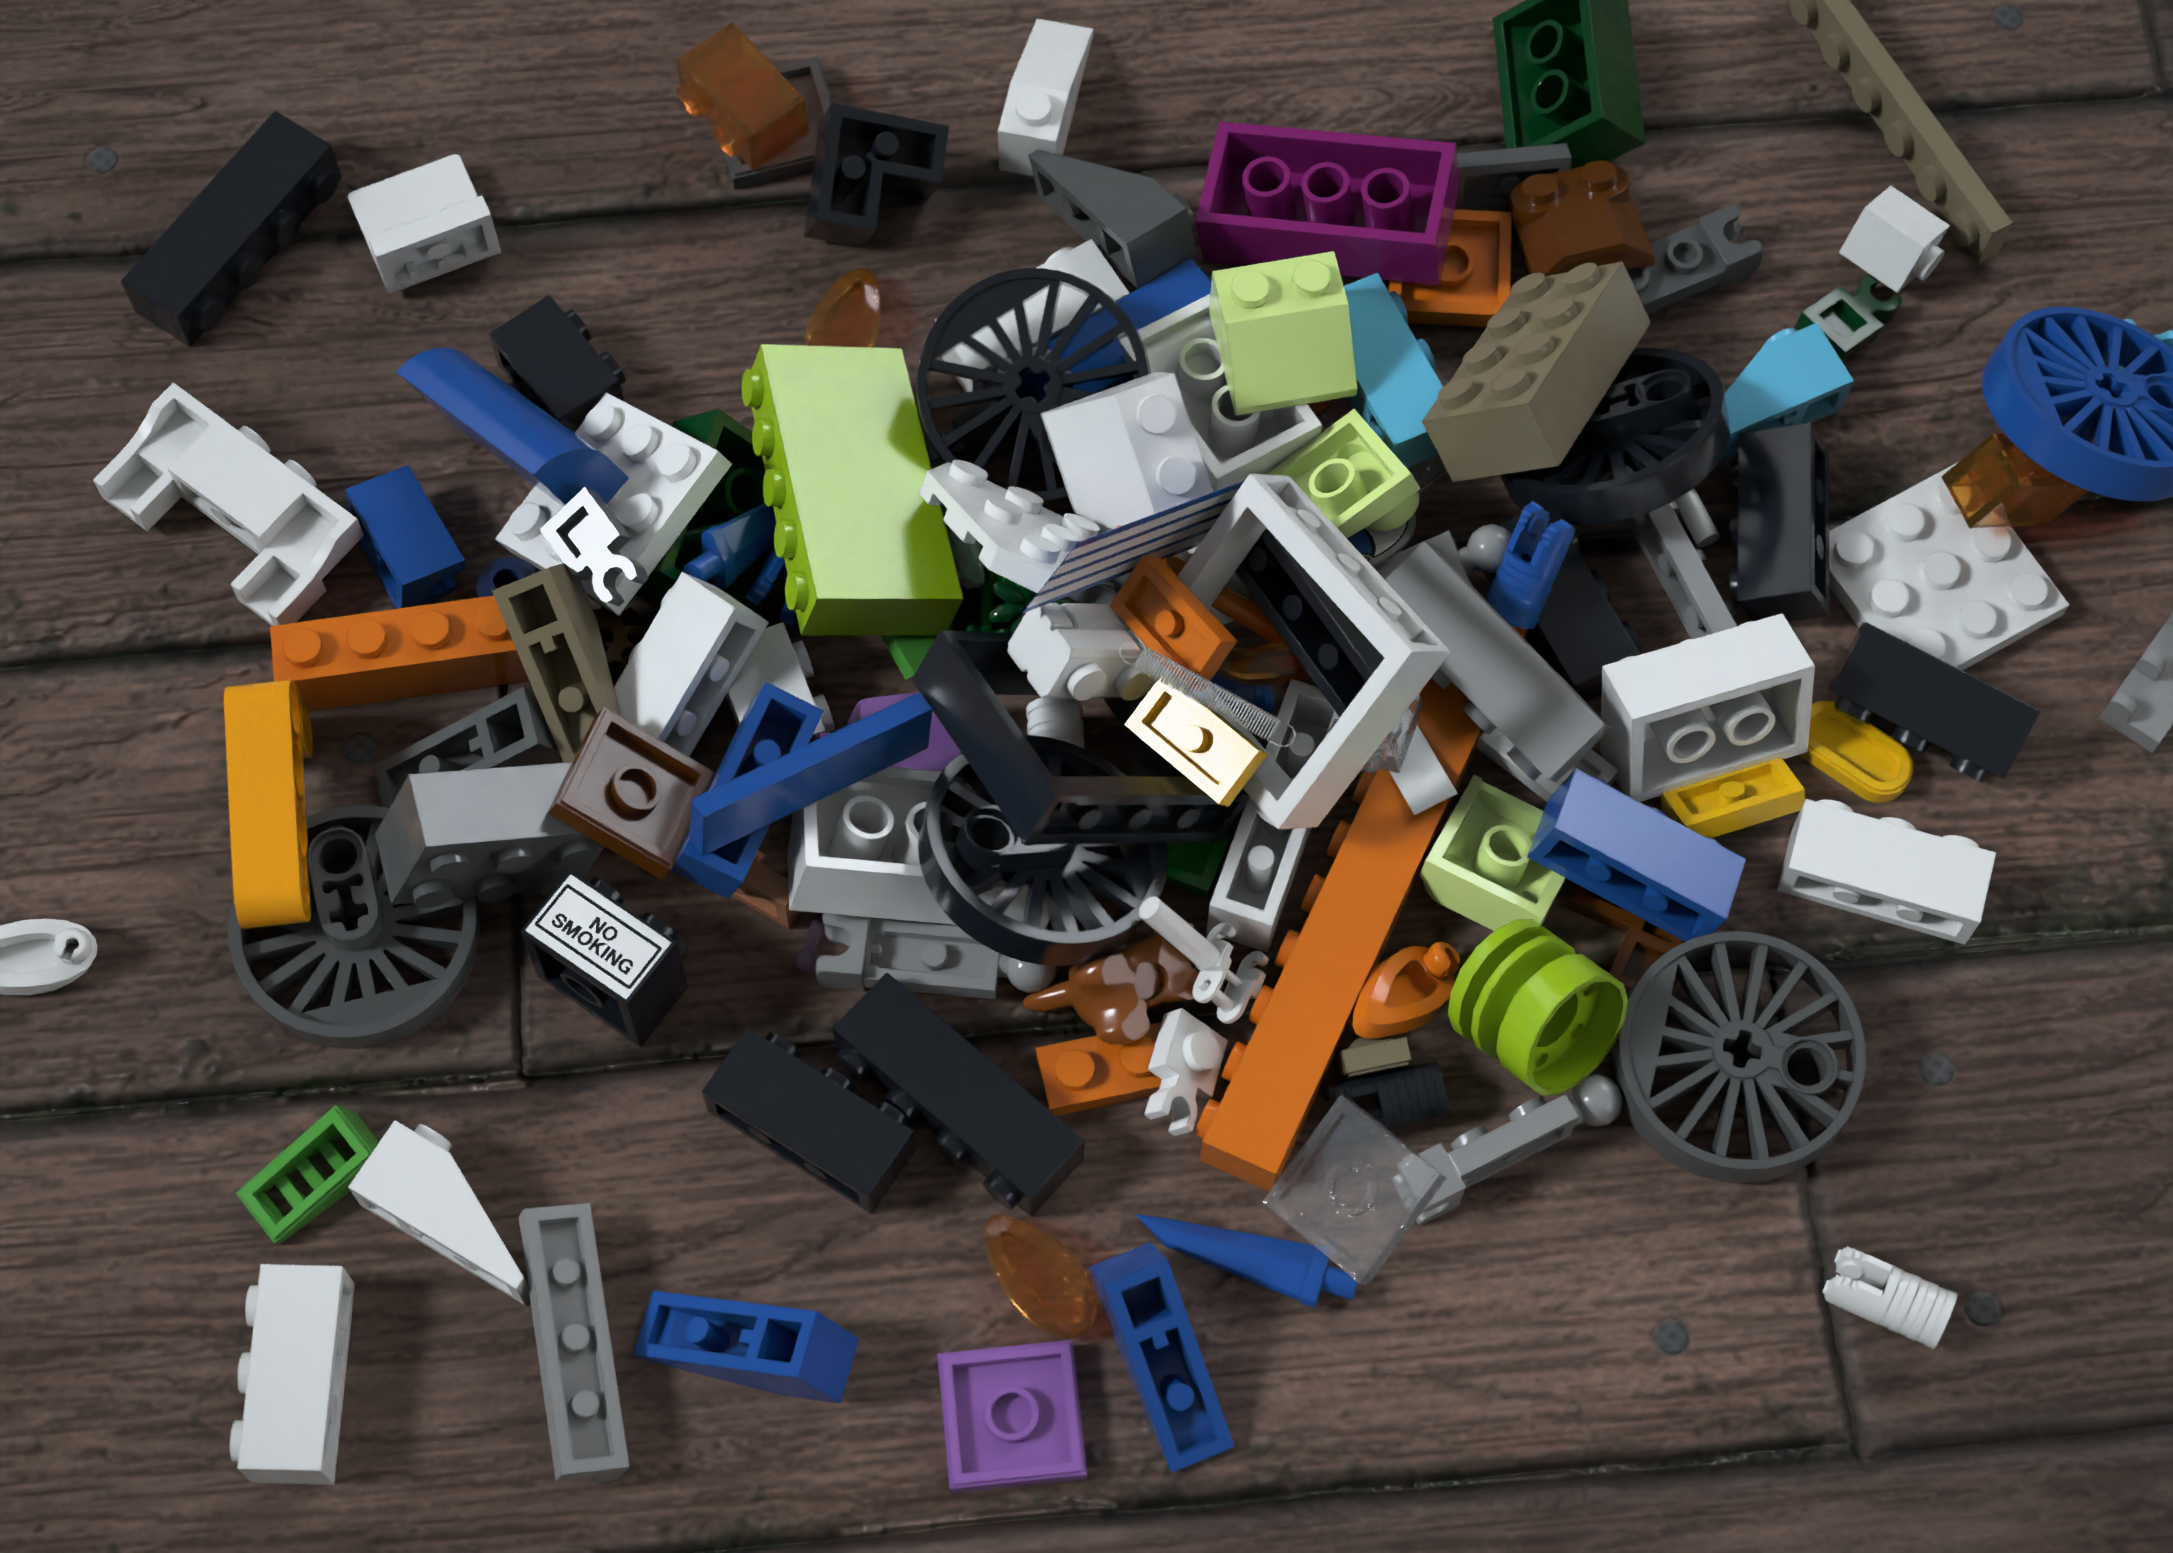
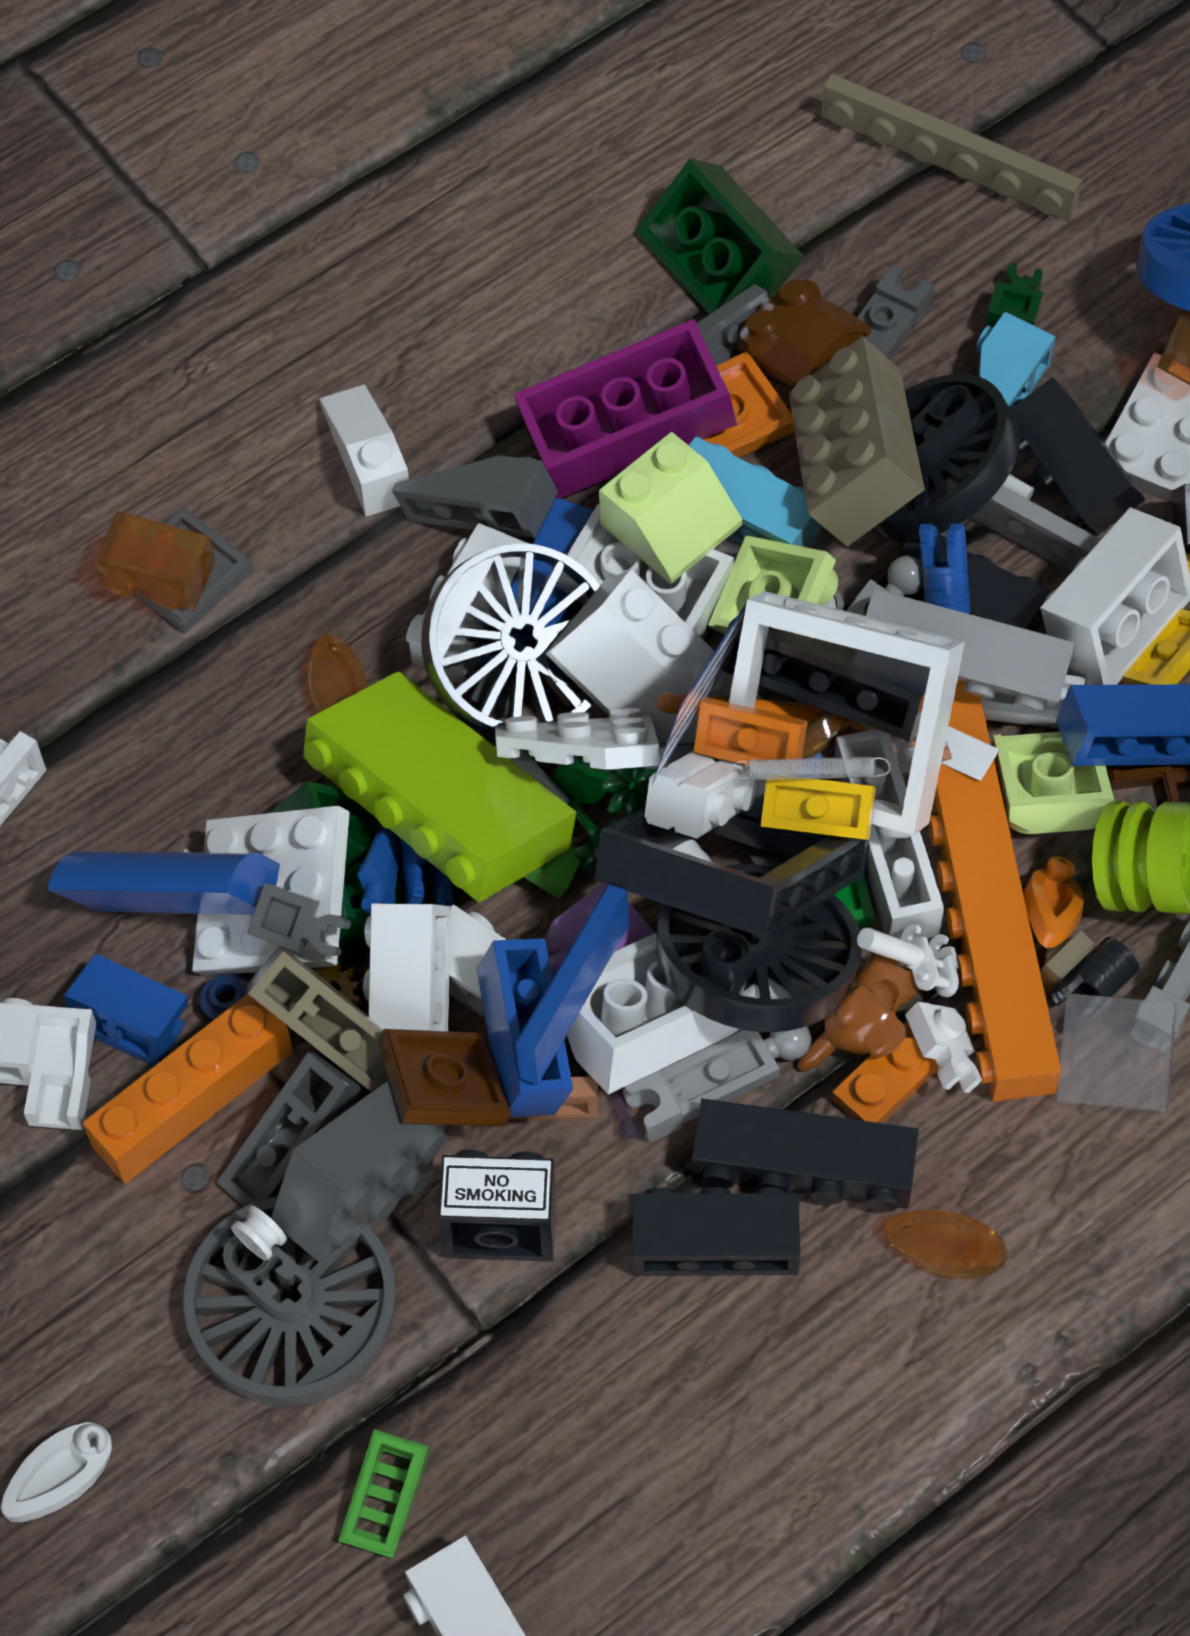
camera: 30 degrees left, 5 degrees down
light orange beam [224,679,313,929] -> none
white slope [348,1120,530,1306] -> none
black brick [489,295,626,433] -> none
light grey hinge [518,1203,629,1483] -> none
blue slope [633,1291,859,1404] -> none
black brick [804,103,949,248] -> none
medium lavender tile [937,1340,1087,1494] -> none
blue slope [1088,1242,1235,1473] -> none
blue bar [1135,1214,1360,1308] -> none
white brick [1839,186,1950,293] -> none
none -> white bush [231,1206,287,1261]

